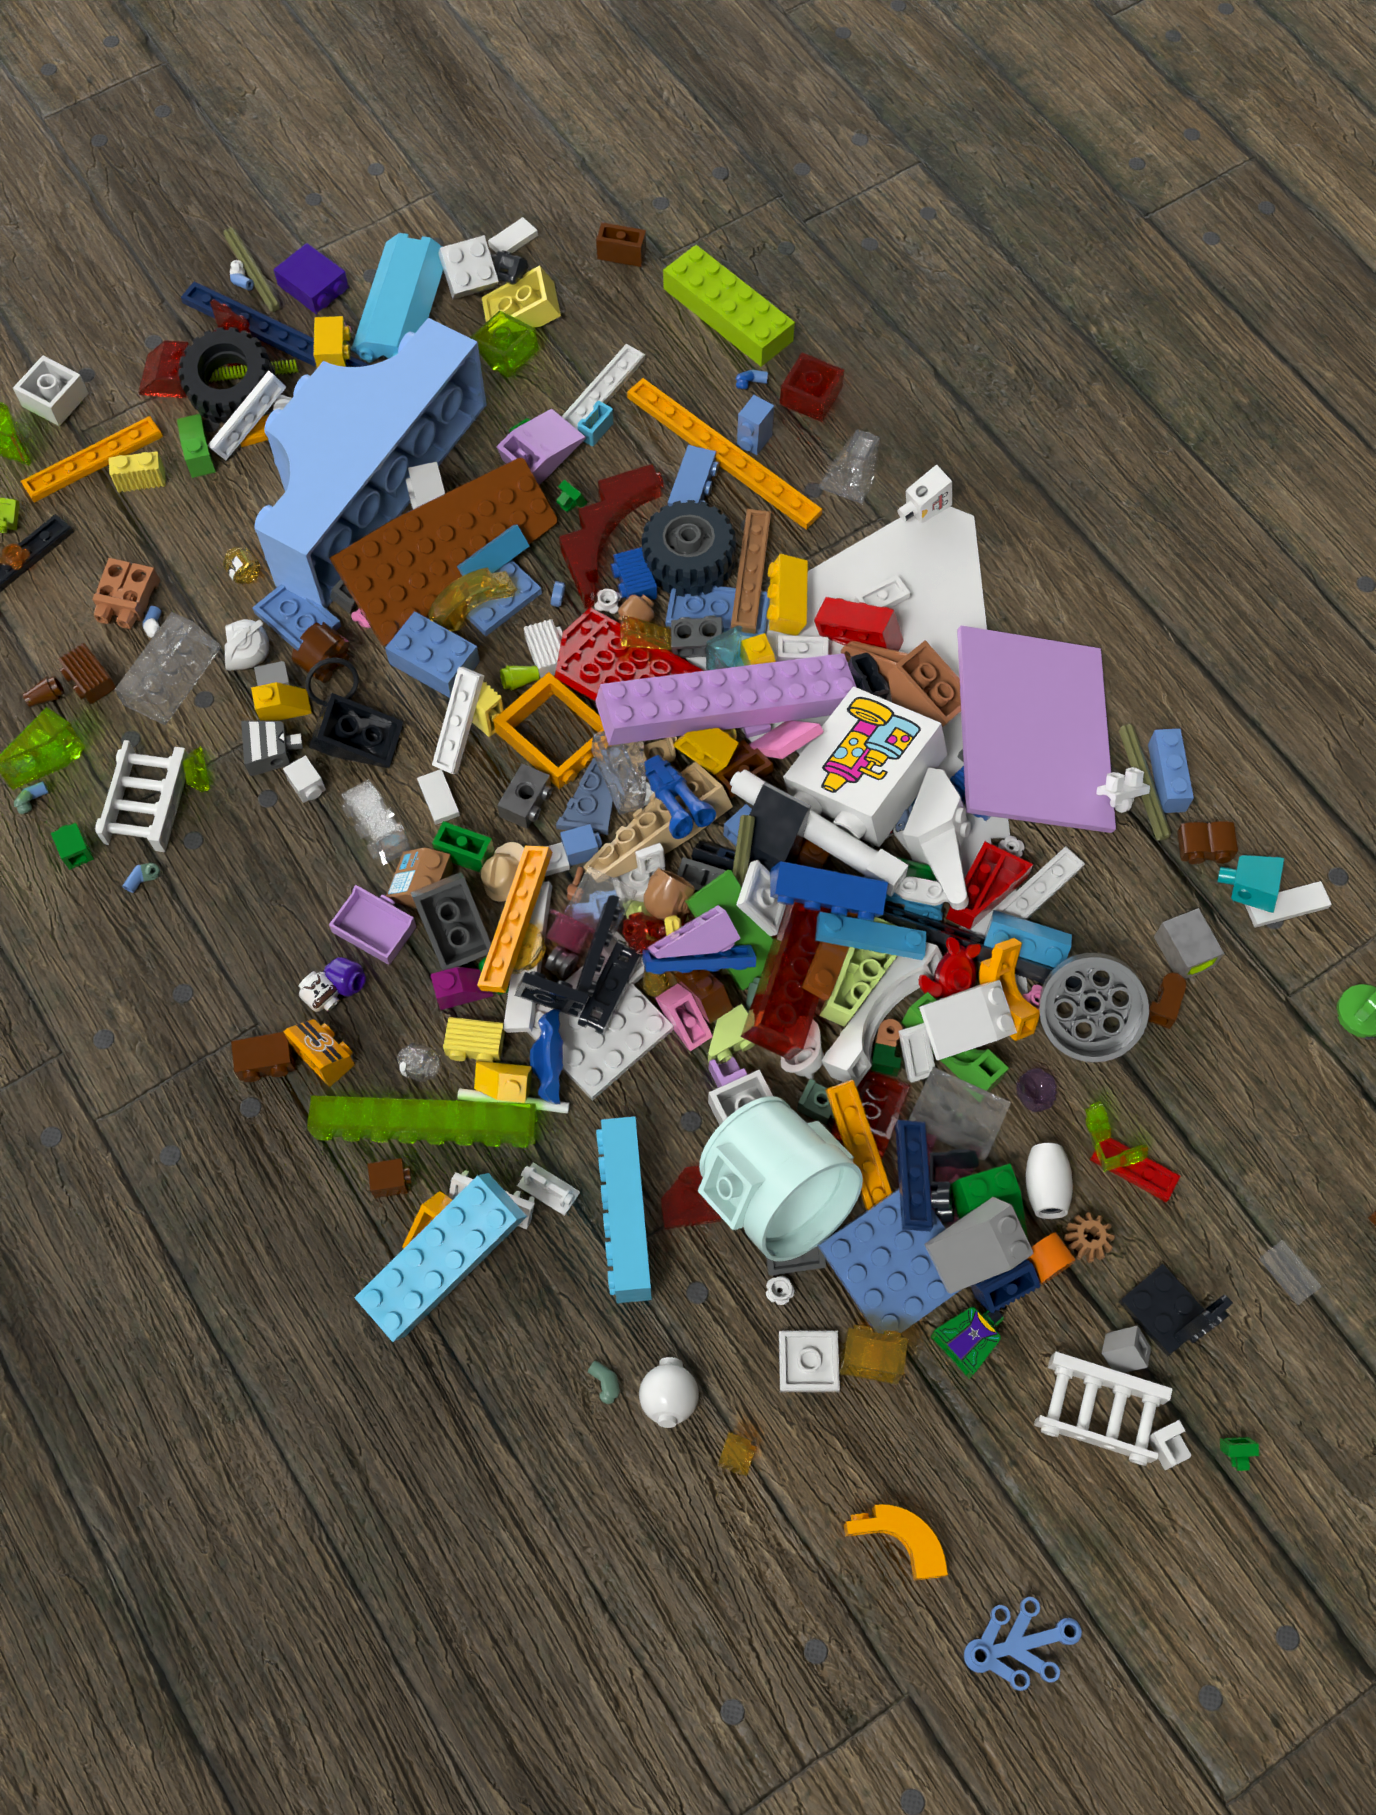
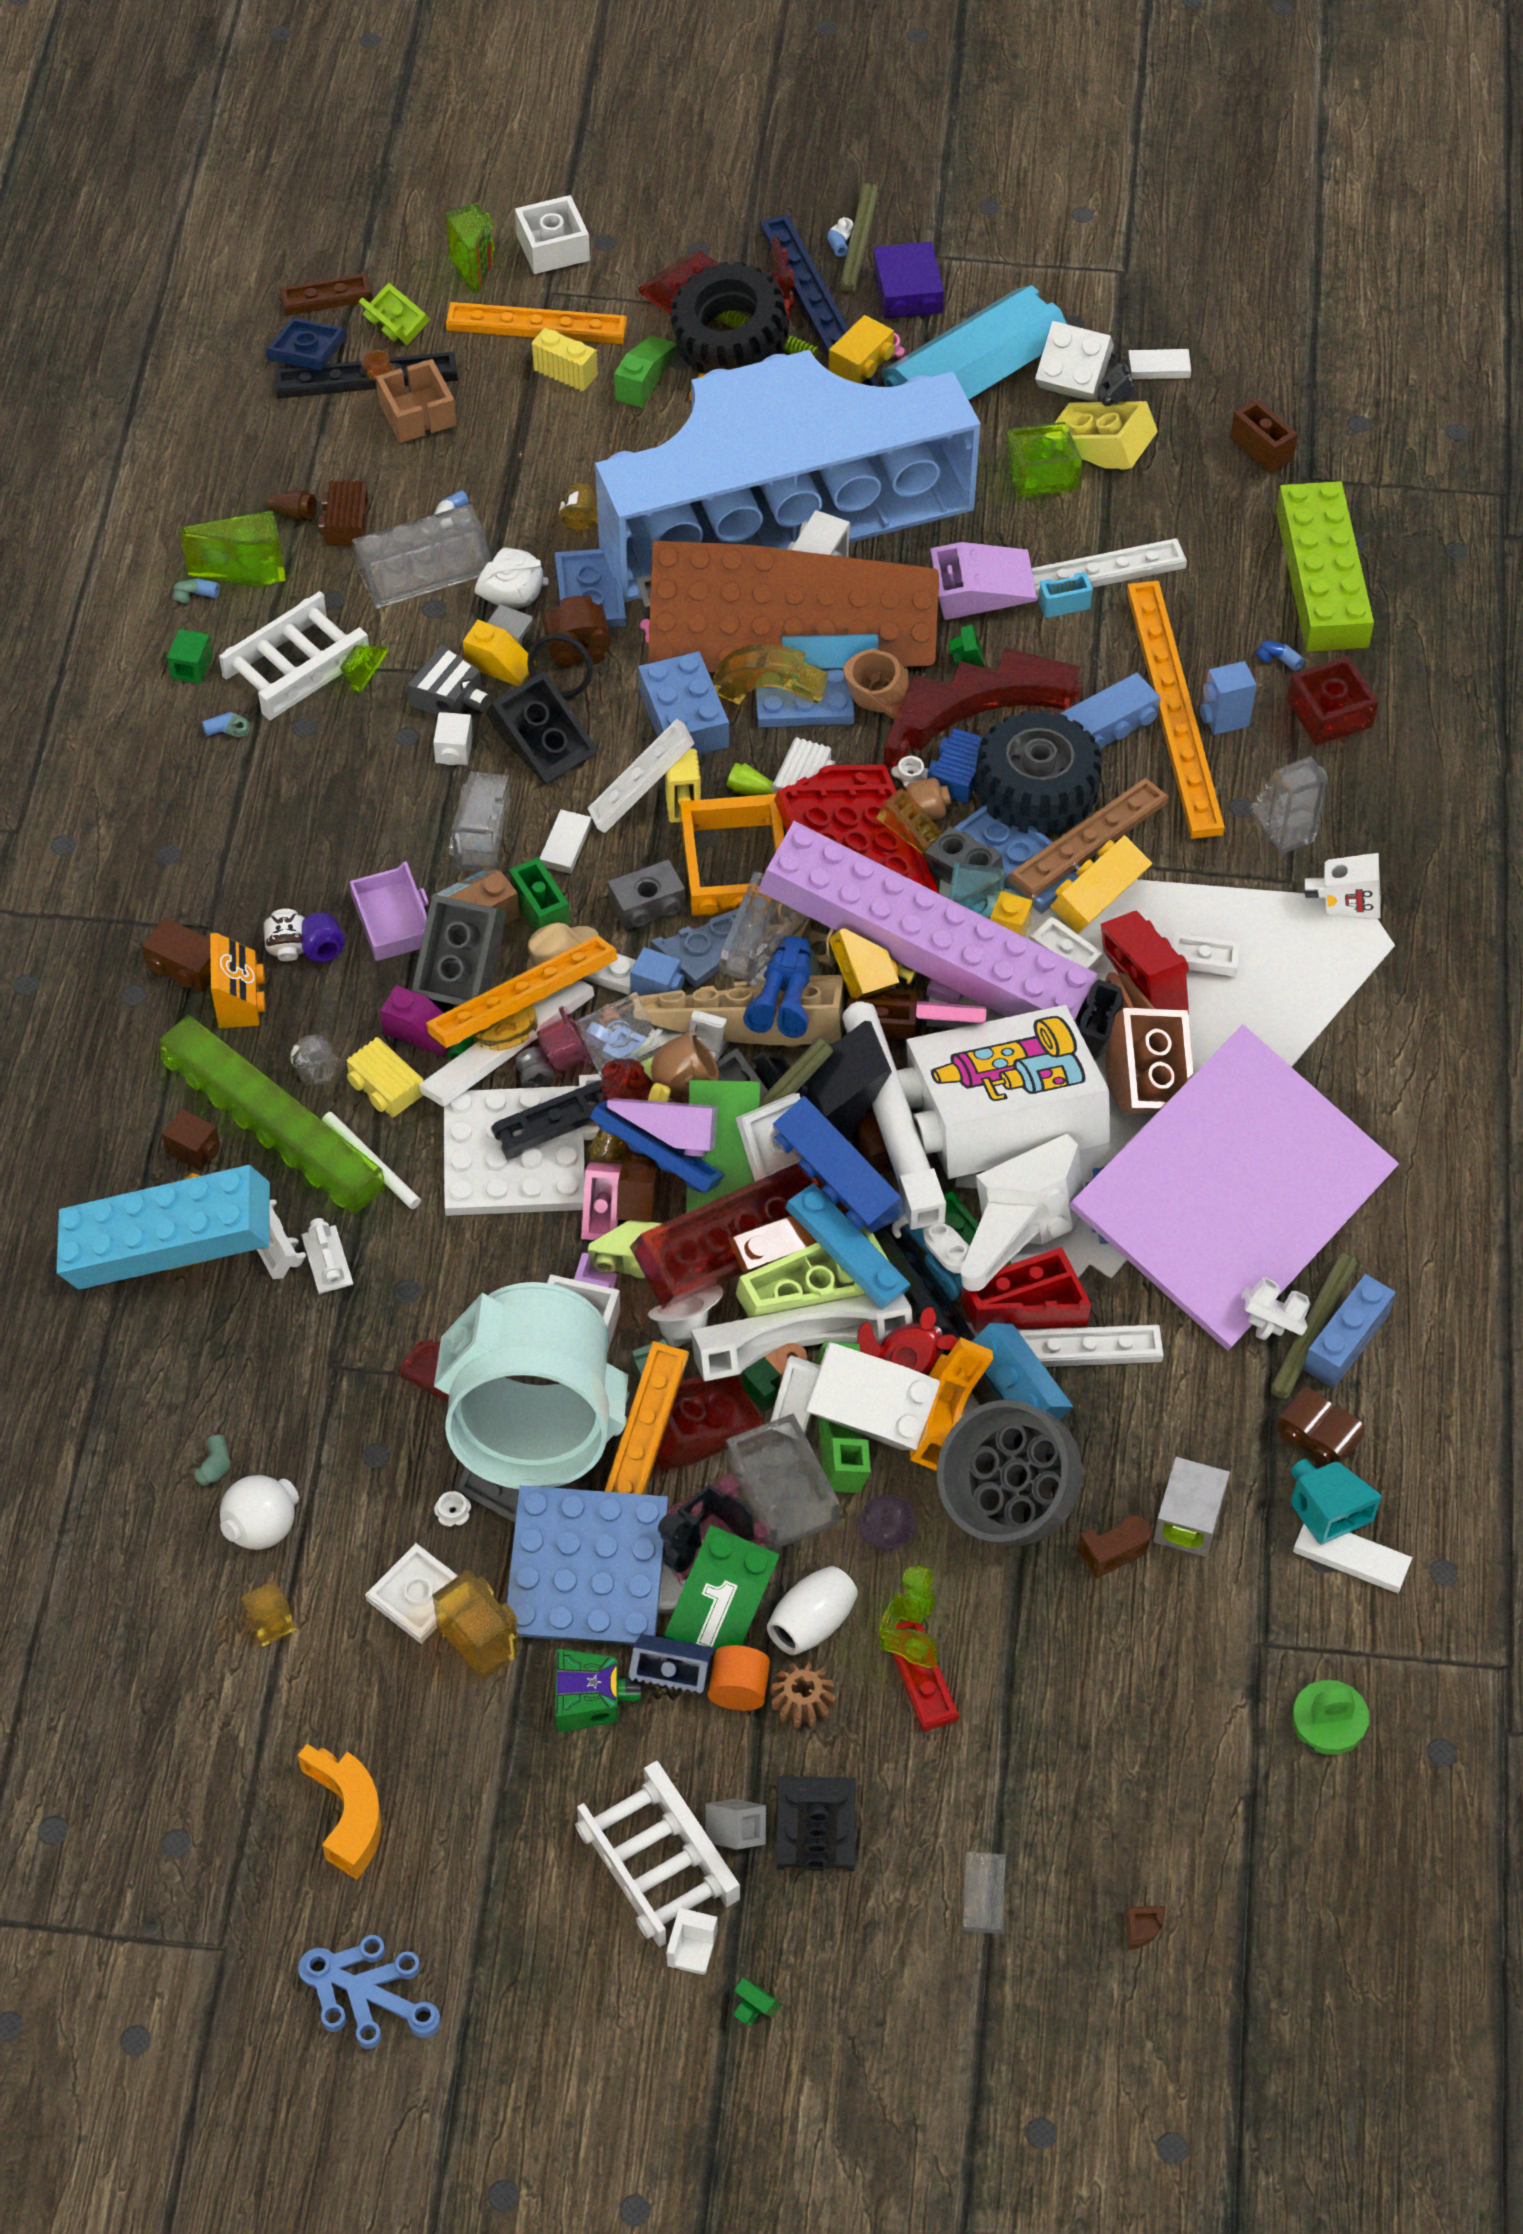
camera: 40 degrees right, 10 degrees down
nougat hips [92,558,160,629] -> none
white tile [208,371,286,461] -> none
yellow slope [474,1061,532,1103] -> none
black bracket [514,895,621,1017] -> none
blue piece [530,1009,563,1105] -> none
medium blue tile [551,581,566,607] -> none
medium azure brick [596,1117,651,1303] -> none
dark blue tile [895,1120,933,1232] -> none
light grey slope [924,1197,1034,1294] -> none
white plate [998,836,1024,858] -> none
none -> medium nougat piece [375,359,457,443]
none -> medium nougat helmet [843,648,909,721]

